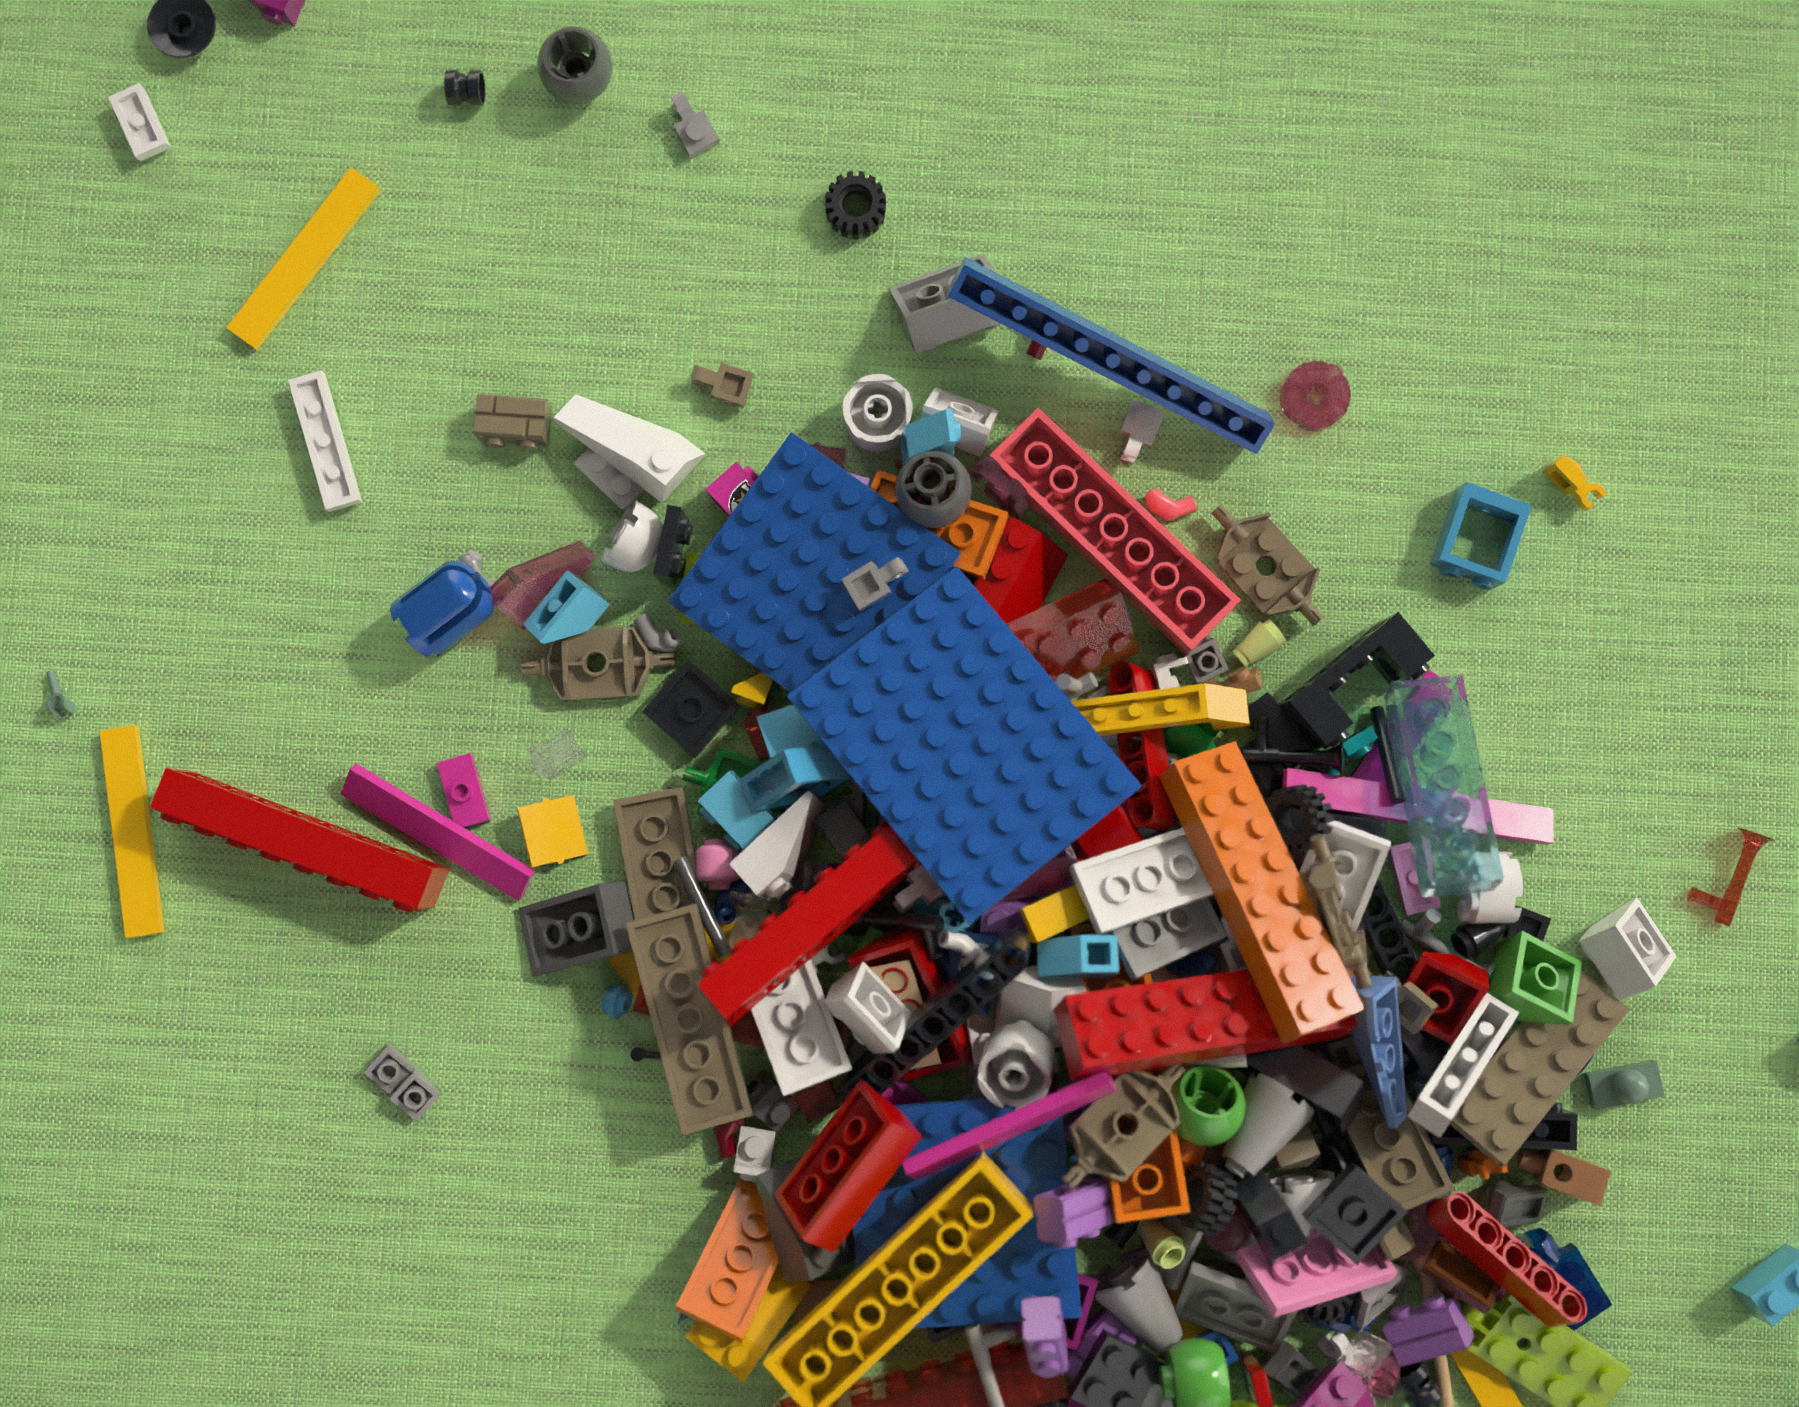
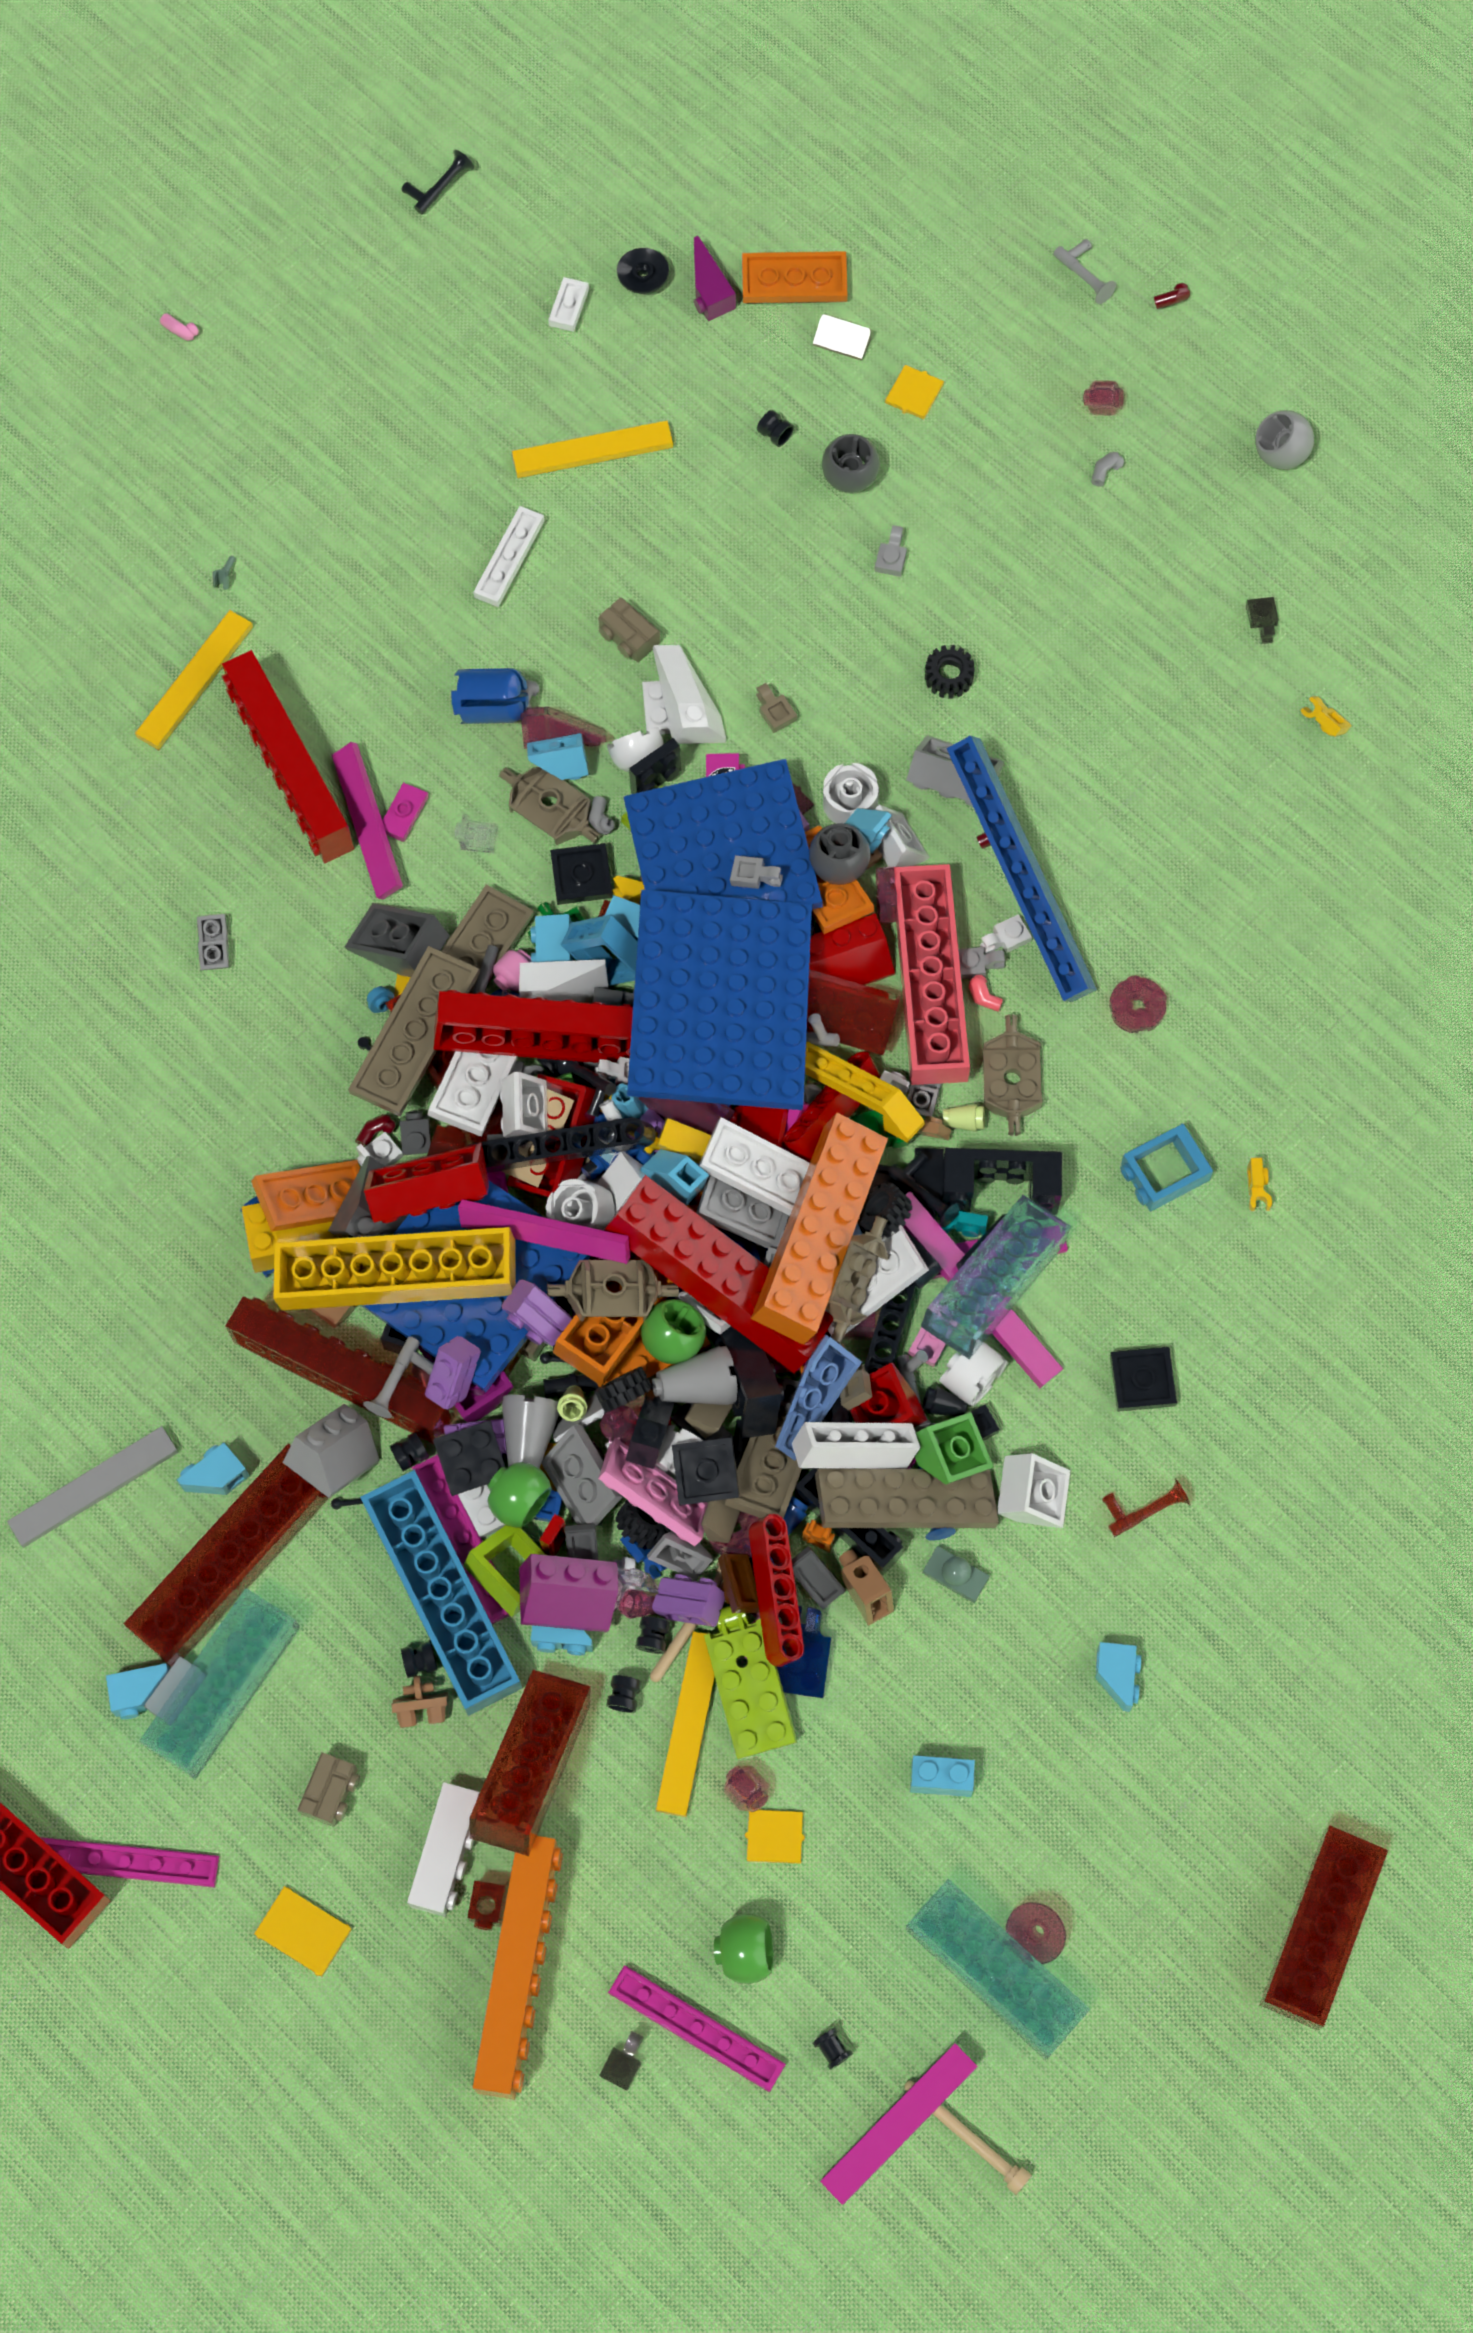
camera: 45 degrees right, 15 degrees down
yellow piece [517,795,588,868] -> none
none -> light grey plate [958,947,1005,979]
none -> black plate [1110,1347,1177,1412]

